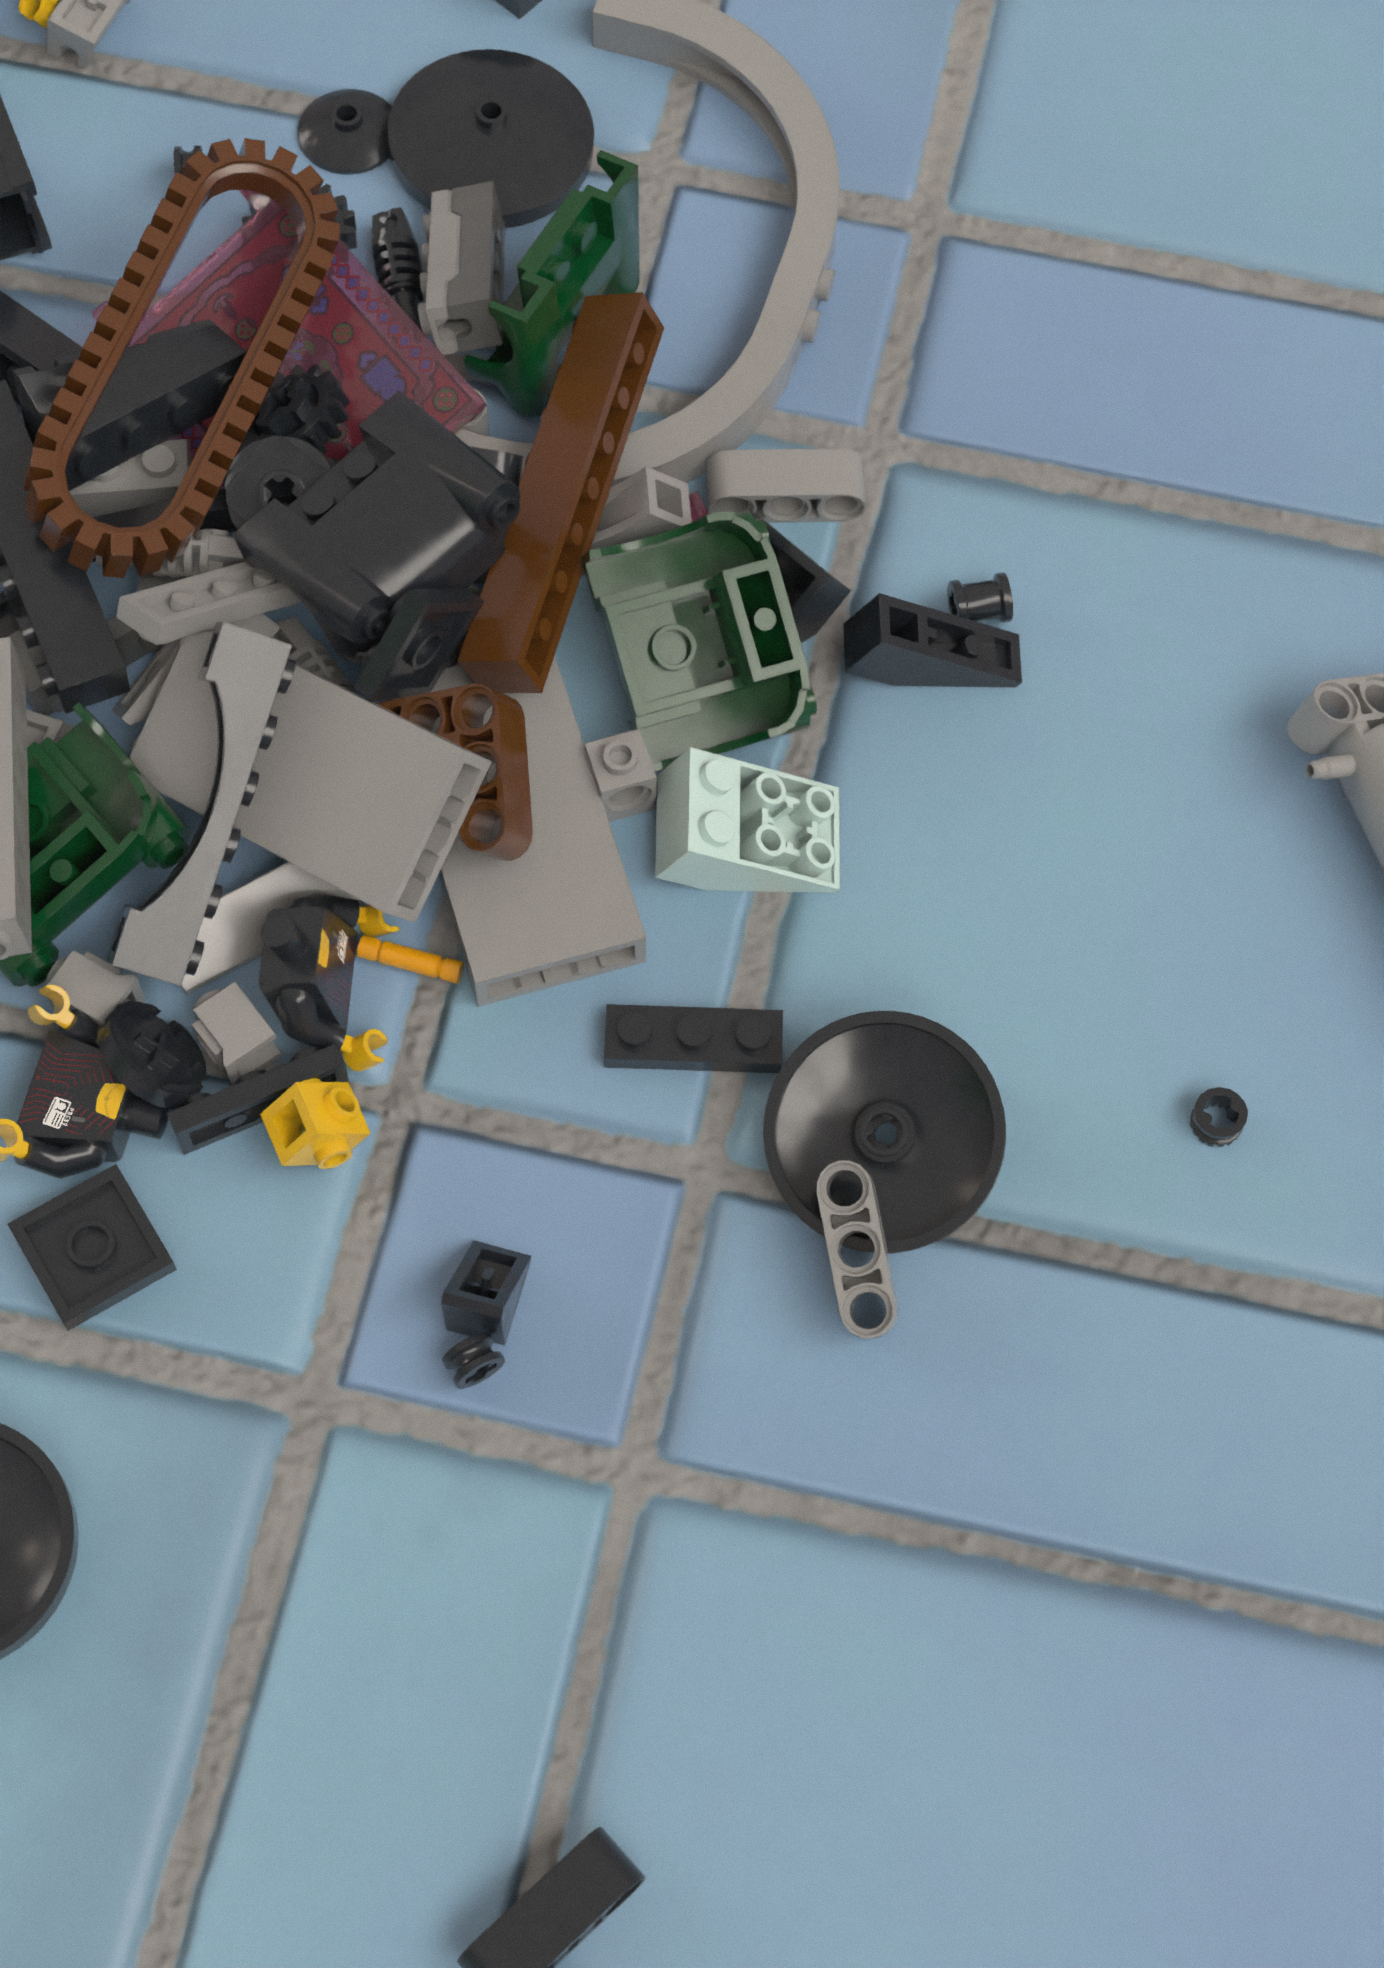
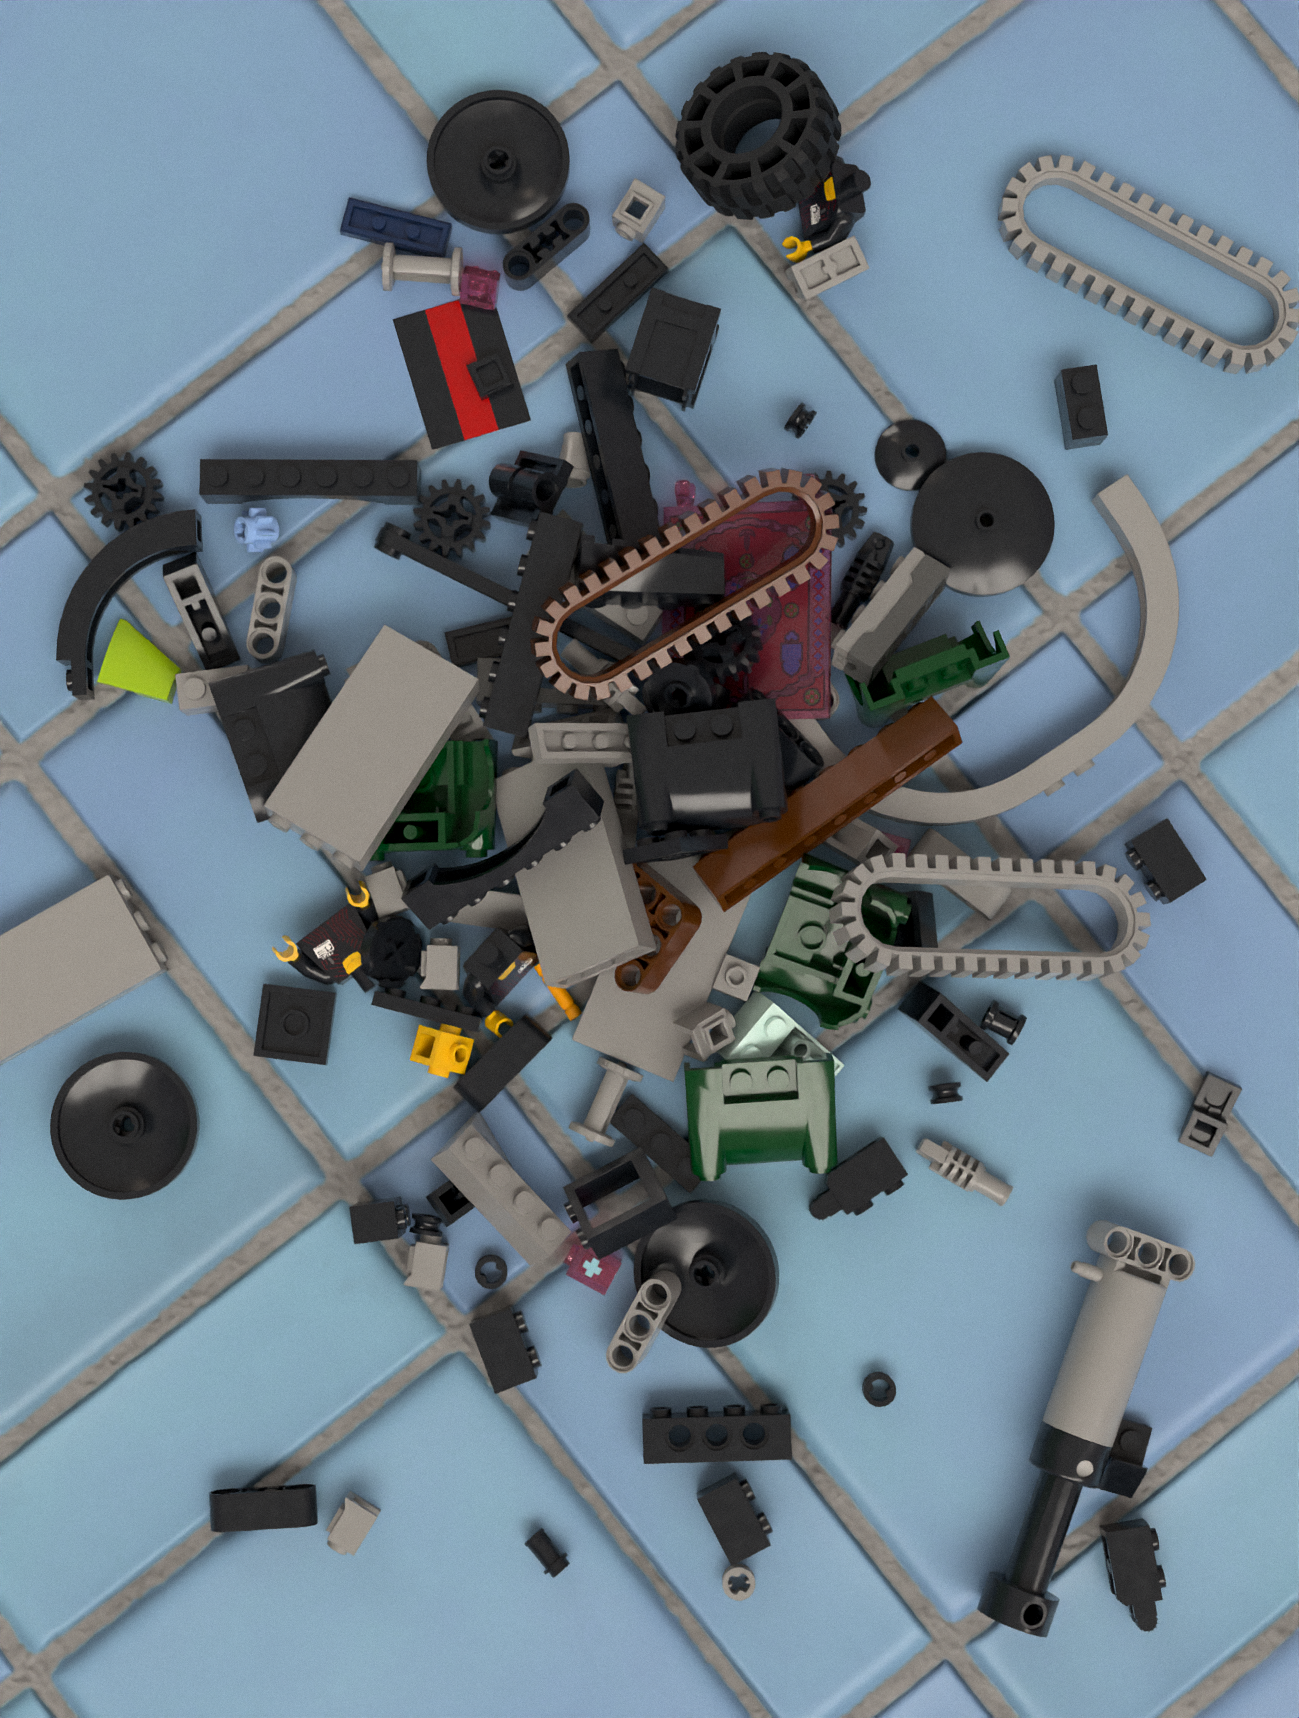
camera: 40 degrees right, 20 degrees up
none -> light grey window [326,1491,381,1556]
none -> black brick [349,1196,411,1244]
none -> light grey window [404,1235,450,1291]
none -> light grey wedge [431,1111,571,1266]
none -> black beam [453,1012,553,1113]
none -> black brick [469,1304,542,1394]
none -> black bush [475,1254,507,1289]
none -> black pin [524,1528,570,1578]
none -> black window [563,1147,678,1260]
none -> clear pink brick [563,1243,622,1296]
none -> light grey hose [568,1056,643,1147]
none -> black brick [642,1403,792,1464]
none -> light grey window [673,1002,736,1062]
none -> piece [684,1053,838,1181]
none -> black brick [696,1472,773,1566]
none -> light grey bush [722,1564,755,1601]
none -> black hinge [808,1136,908,1221]
none -> light grey piece [829,853,1151,981]
none -> light grey hinge [916,1138,1013,1206]
none -> black bush [928,1082,963,1104]
none -> black brick [1124,818,1207,905]
none -> slope [1178,1071,1242,1157]

